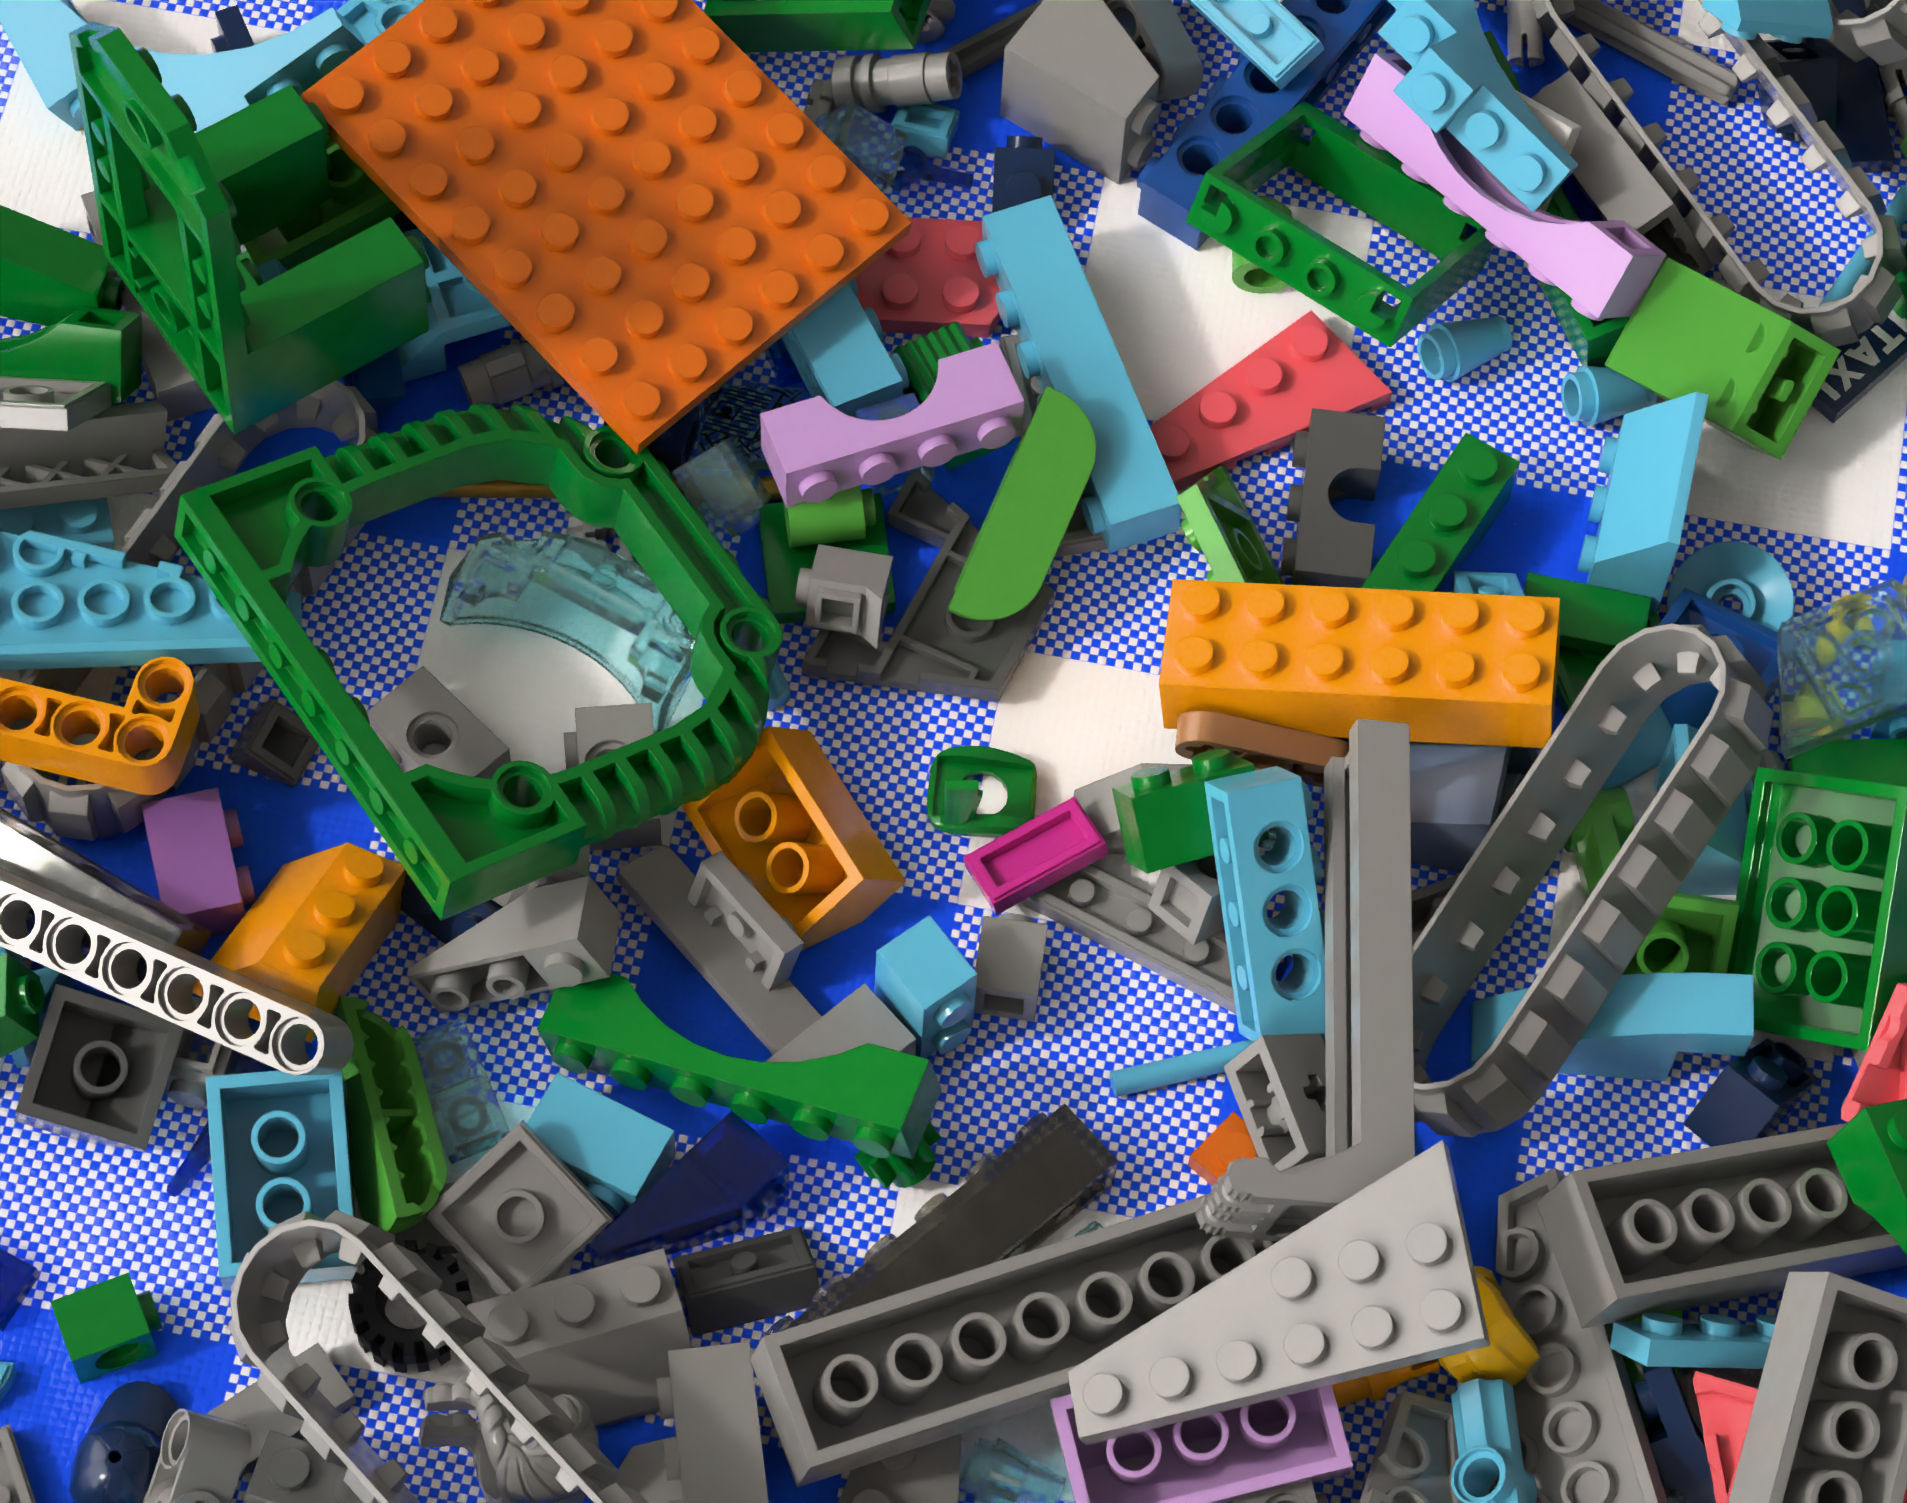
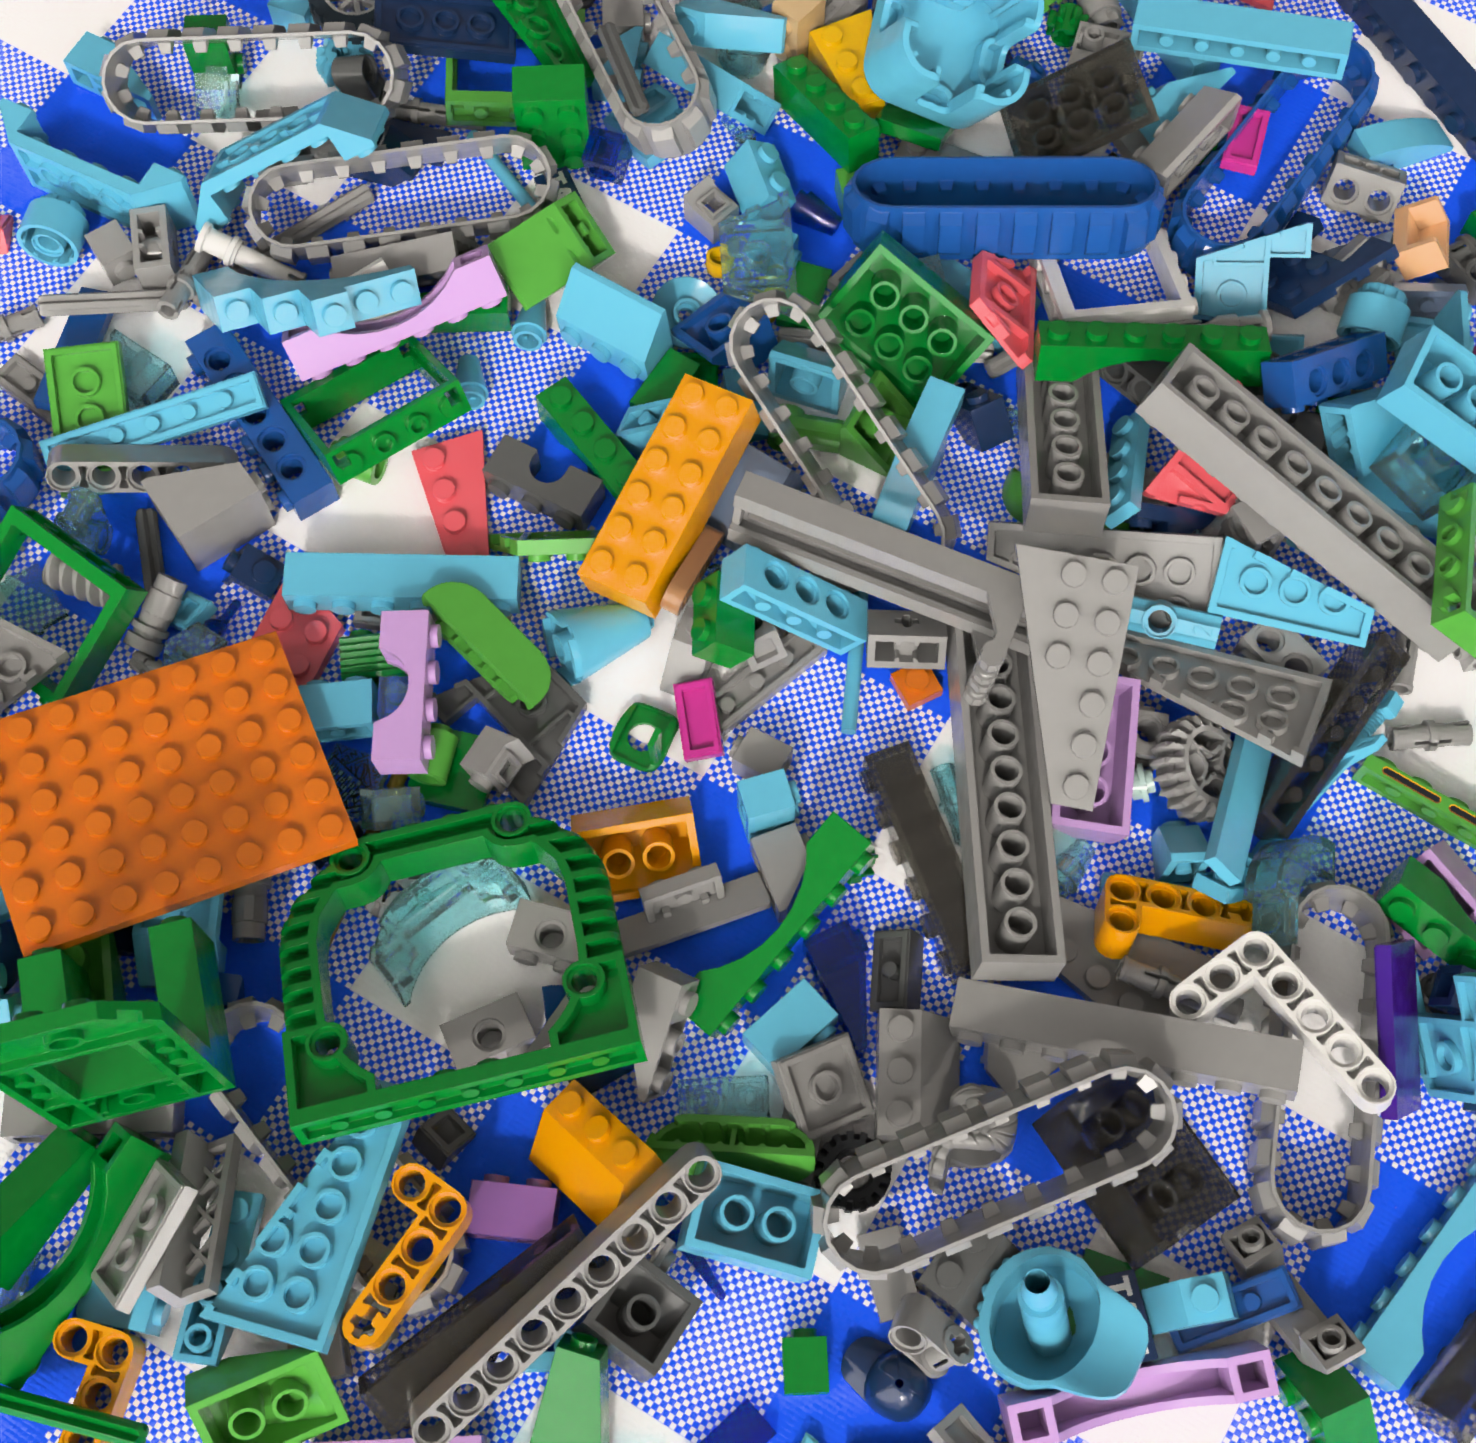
camera: 65 degrees left, 5 degrees up
none -> medium azure cone [542,603,654,686]

